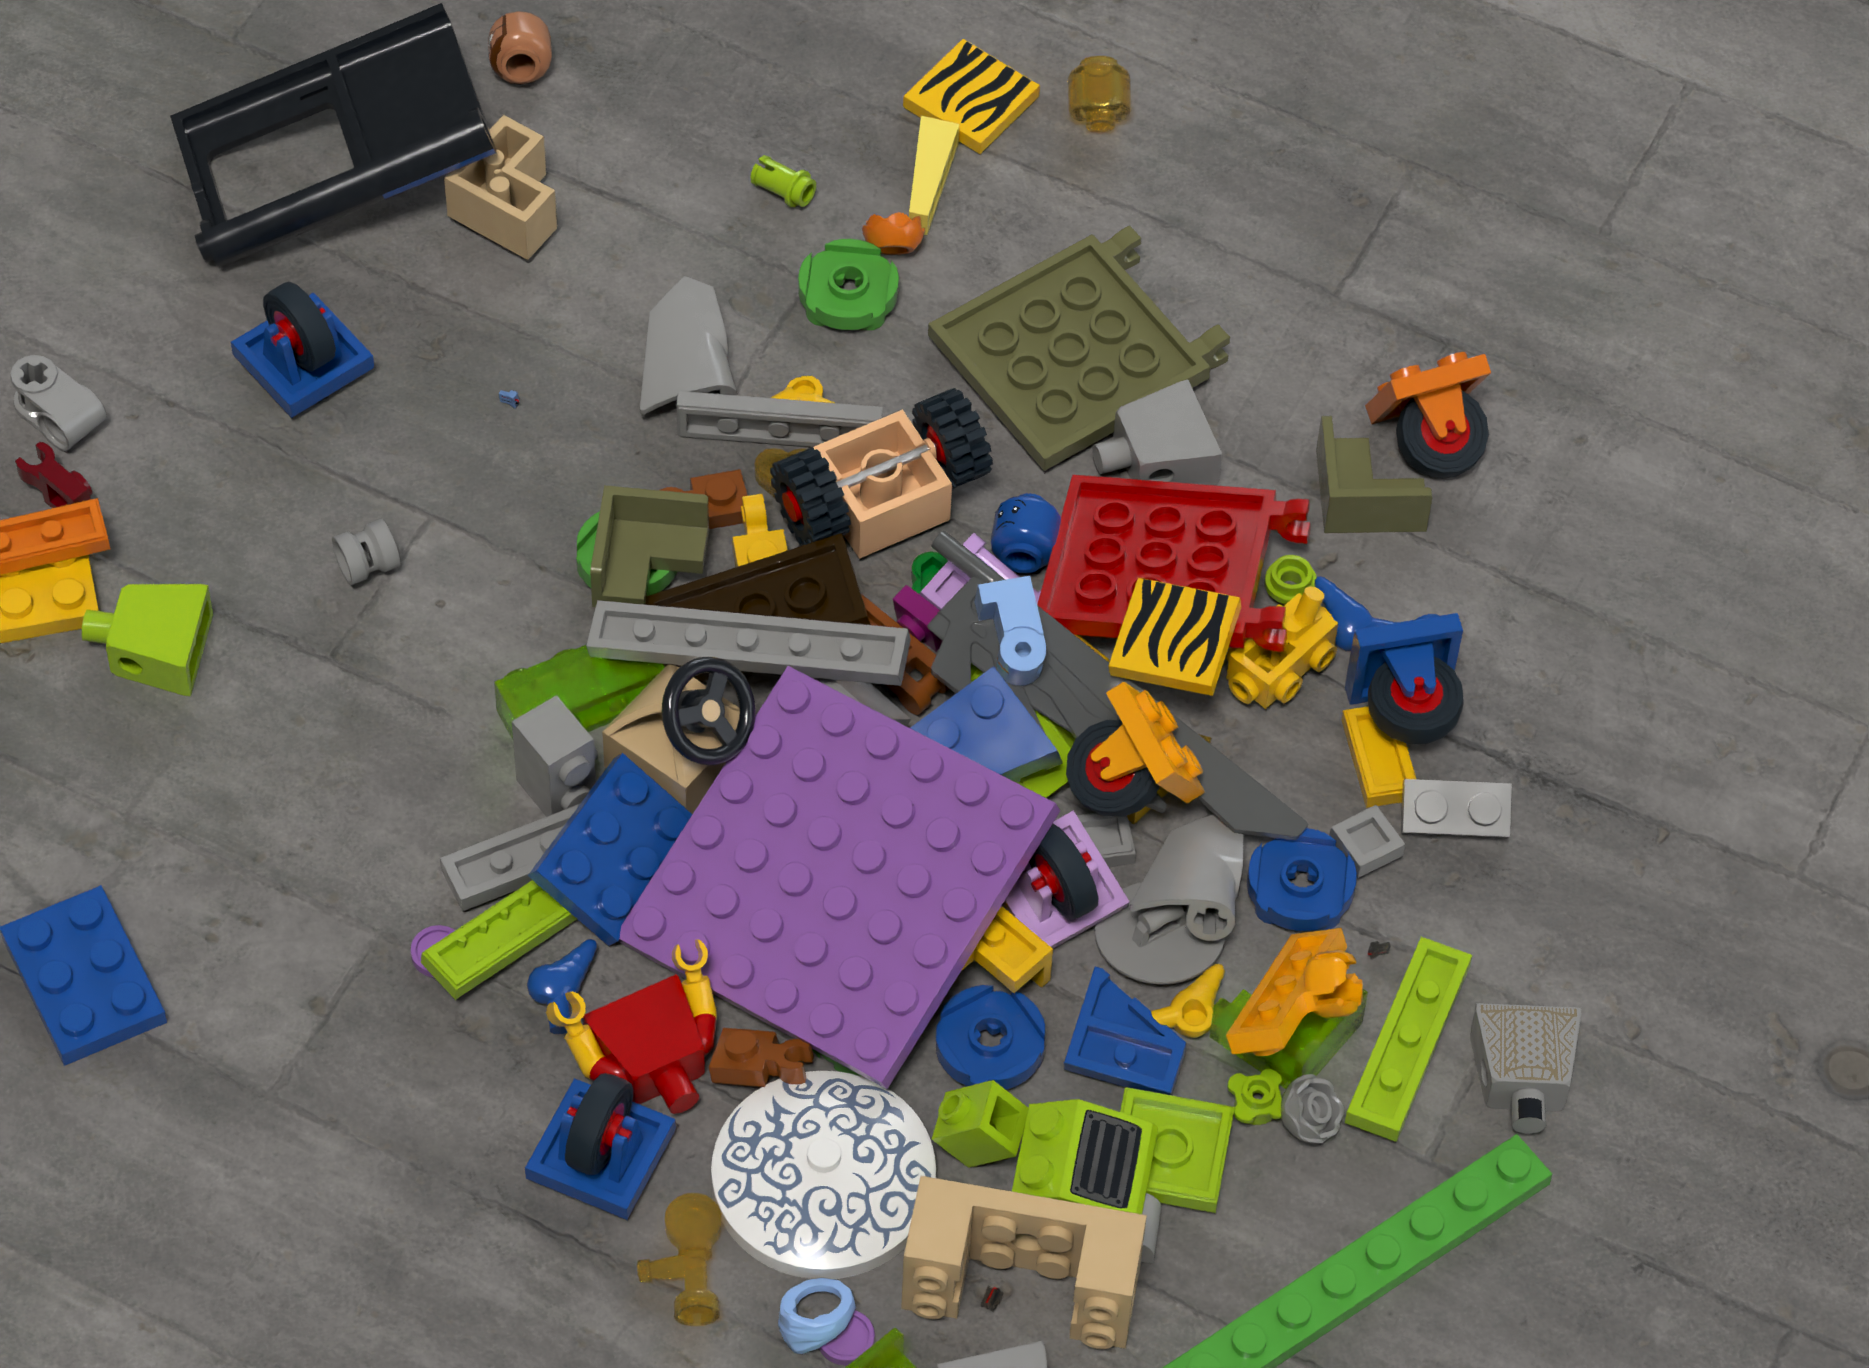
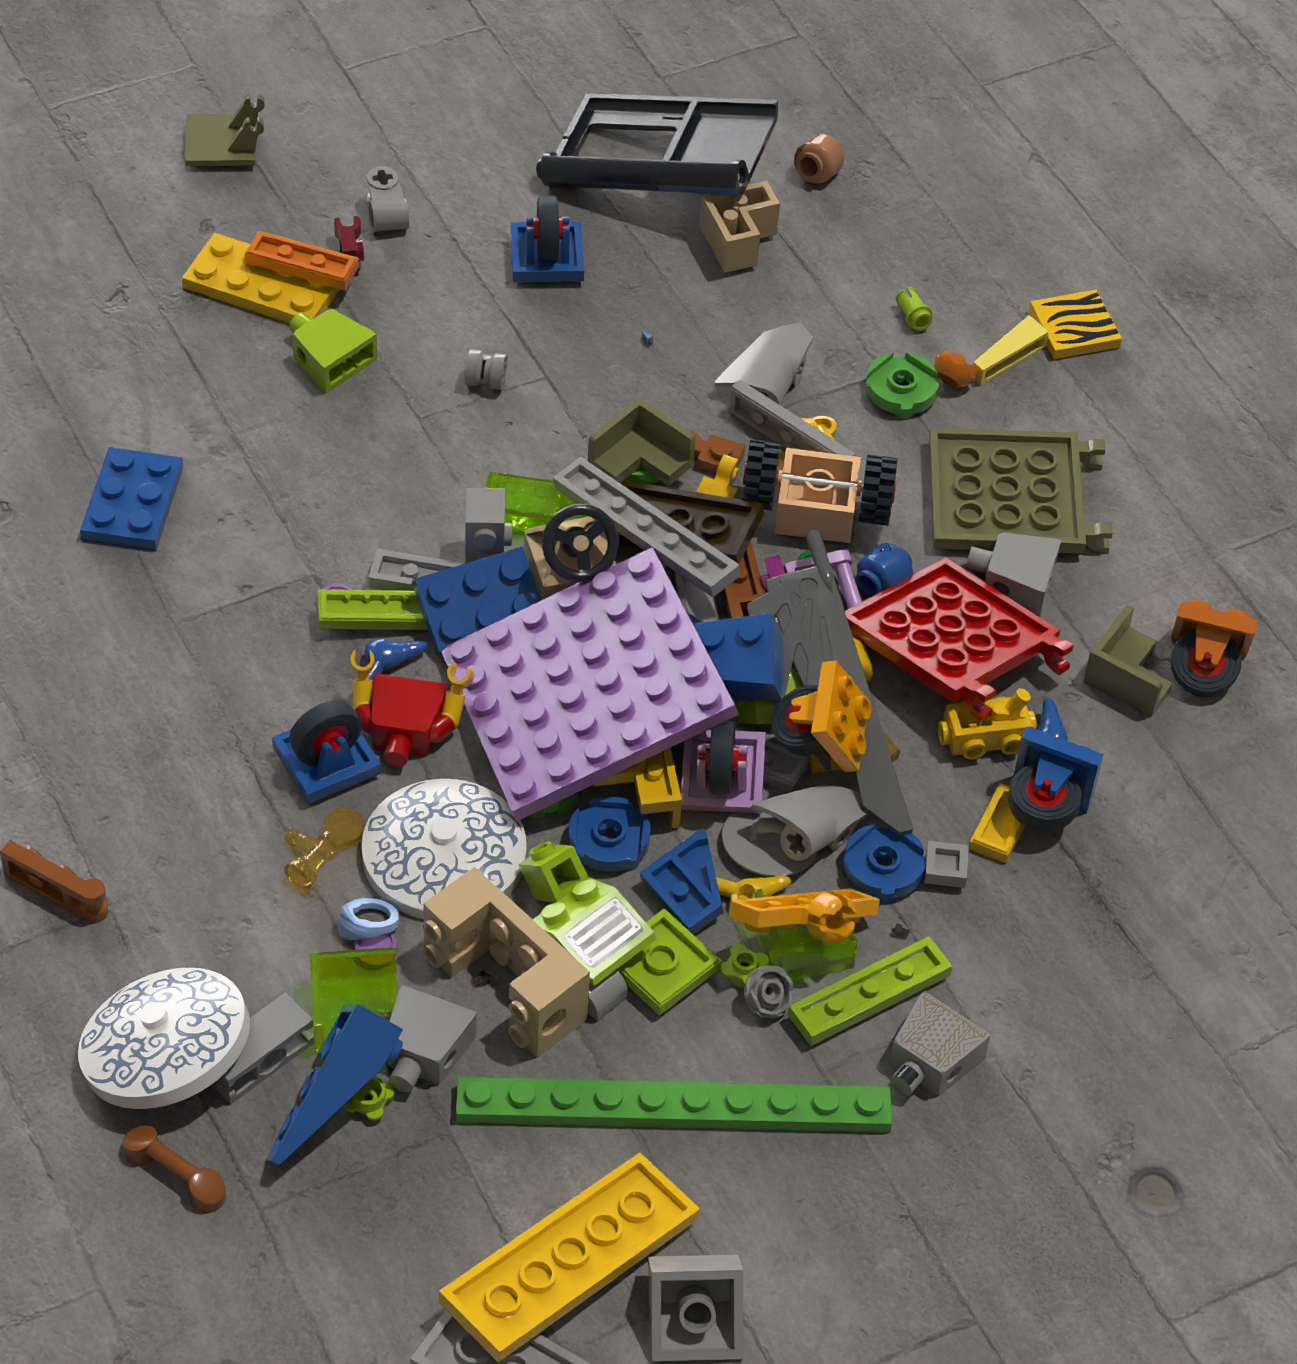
camera: 35 degrees right, 5 degrees down
dark orange plate [709,1027,814,1087] -> none
light blue leg [974,576,1046,686] -> none
clear yellow head [1068,56,1132,132] -> none
yellow tile [1108,578,1241,696] -> none
lime plate [1264,555,1317,604] -> none
light grey plate [1401,779,1512,838] -> none

